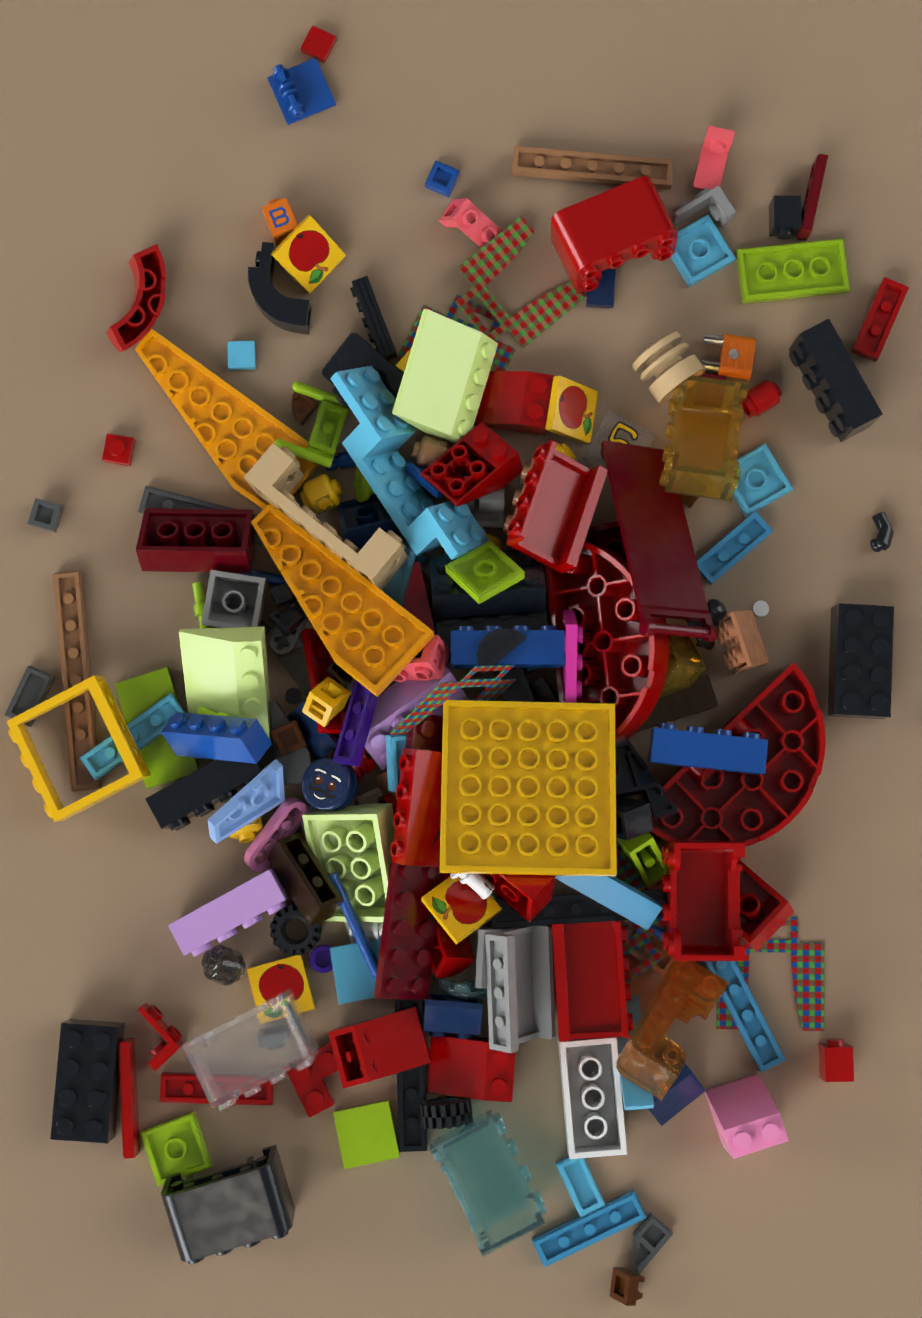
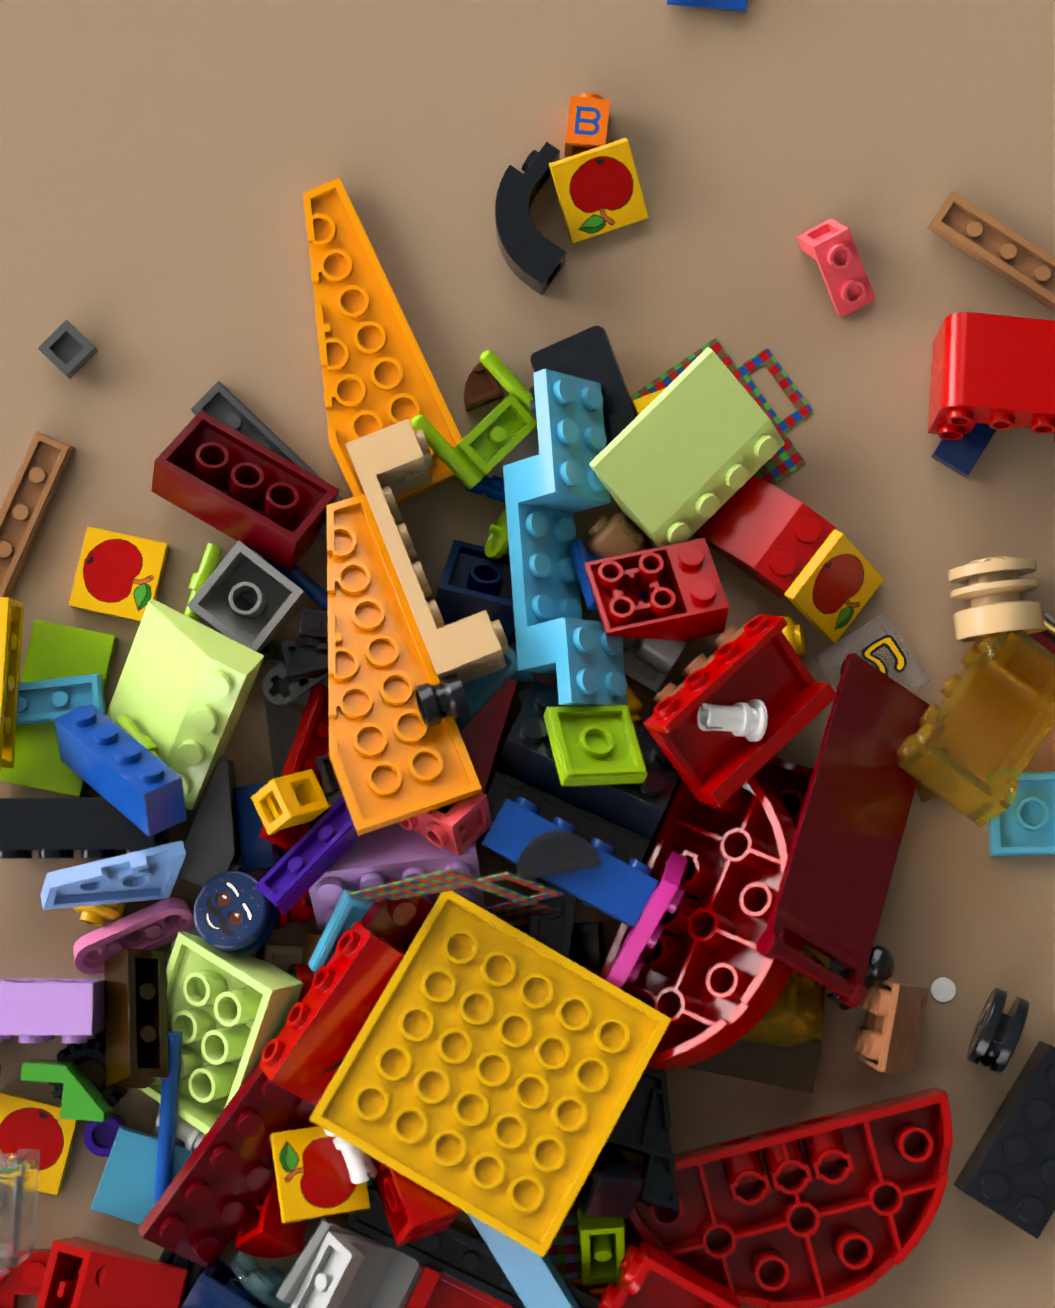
camera: 30 degrees right, 0 degrees up
red plate [102,433,136,466] -> none
red brick [106,244,166,352] -> none
medium azure tile [227,341,256,371] -> none
reddish brown tile [270,720,307,757] -> none
black sticker [285,688,301,704] -> none
yellow head [300,474,343,514] -> none
black piece [350,276,397,360] -> none
blue tile [425,160,460,197] -> none
piece [455,216,586,348] -> none
blue brick [648,723,768,775] -> none
dark azure plate [697,511,773,586] -> none
none -> bright green slope [21,1059,113,1122]
none -> tile [69,526,169,622]
none -> black wheel [414,674,469,727]
none -> white pin [697,699,768,742]
none -> black head [967,988,1029,1073]

